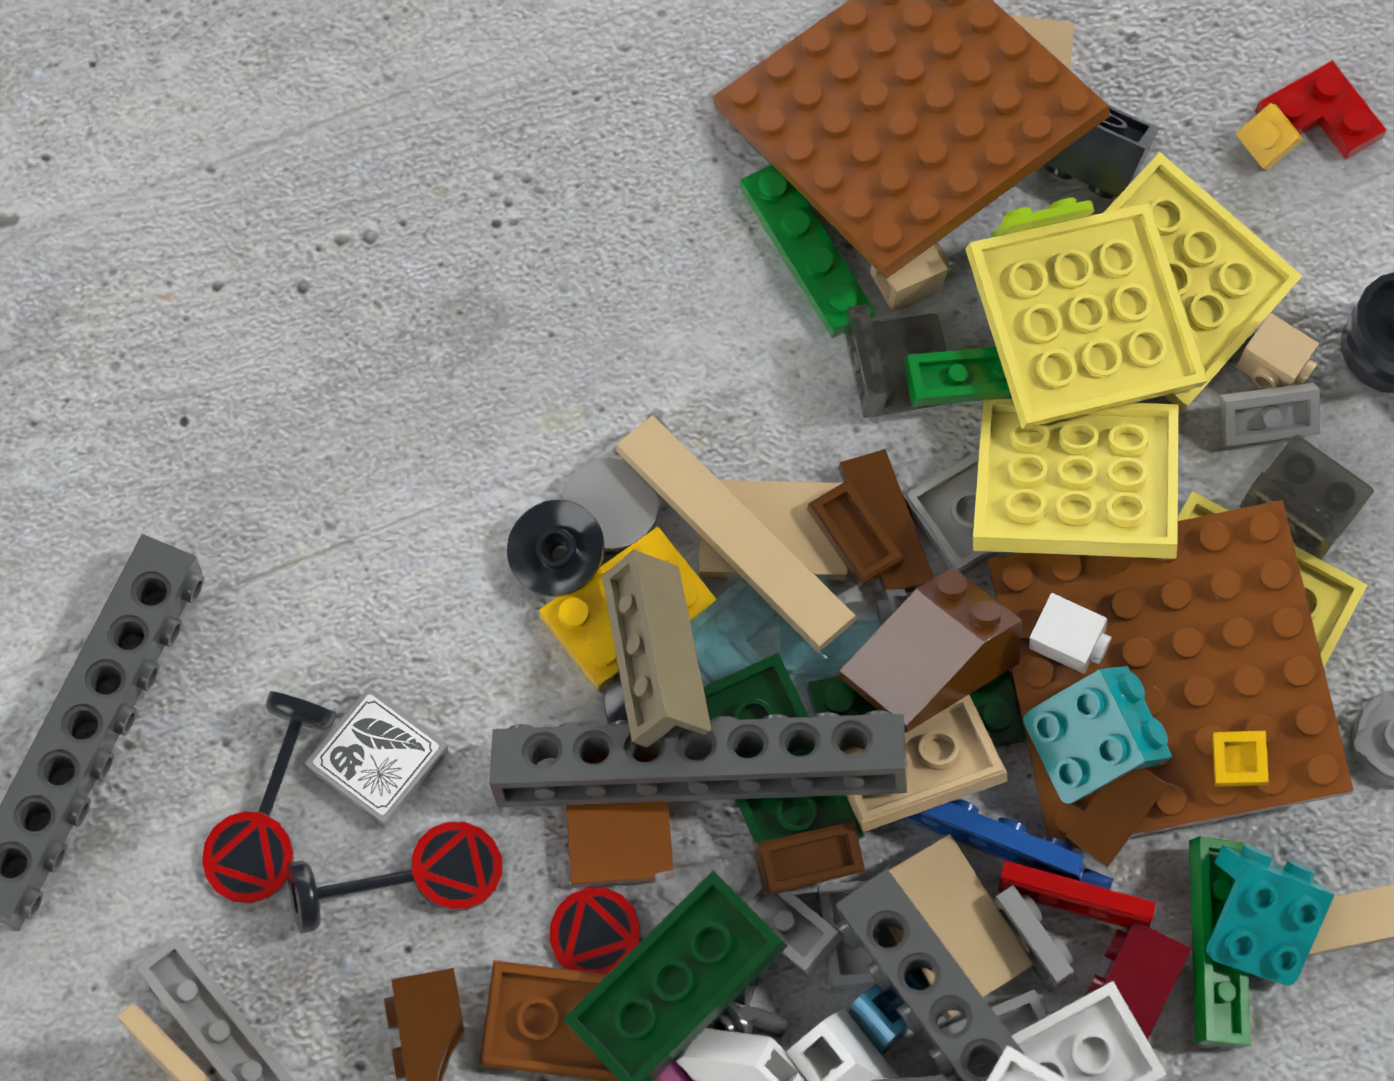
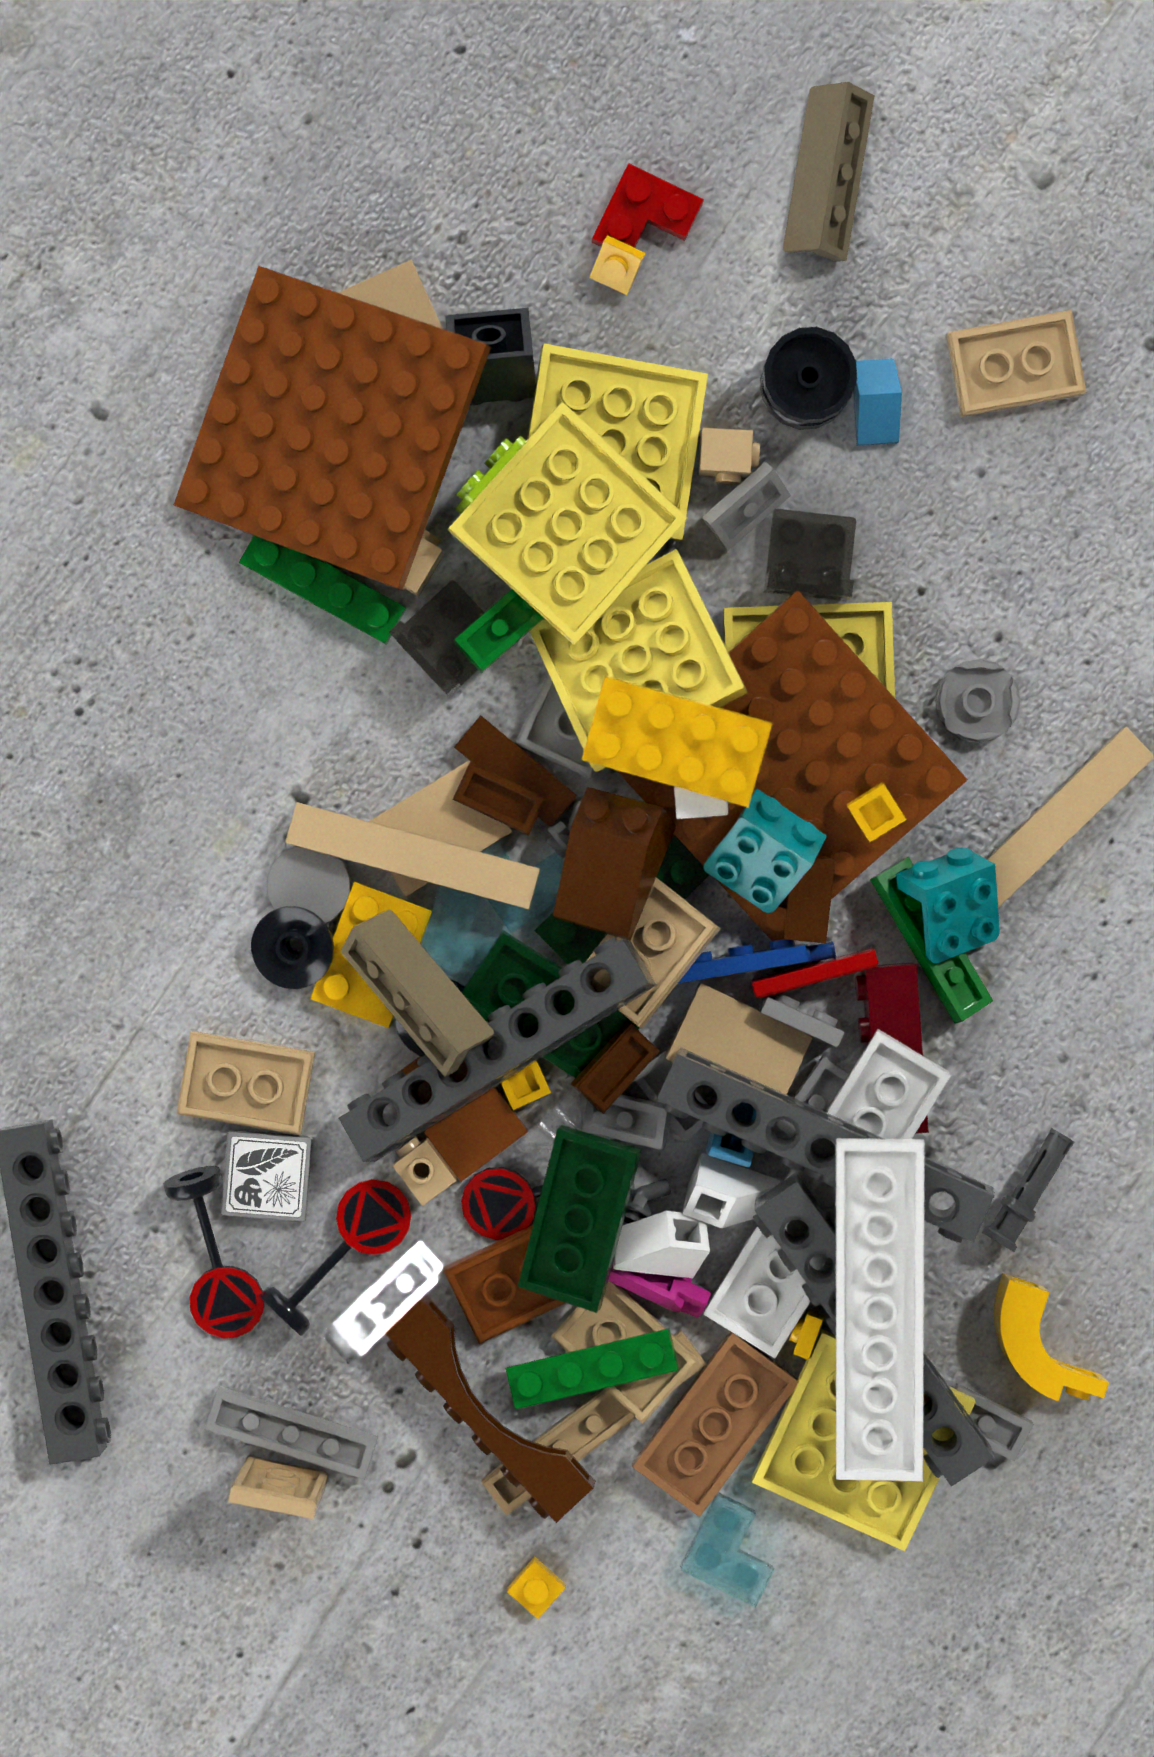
camera: 30 degrees left, 20 degrees up
none -> tan tile [177,1031,316,1135]
none -> clear slope [320,1241,445,1364]
none -> tan brick [392,1137,458,1206]
none -> yellow plate [501,1061,551,1110]
none -> yellow plate [582,676,772,807]

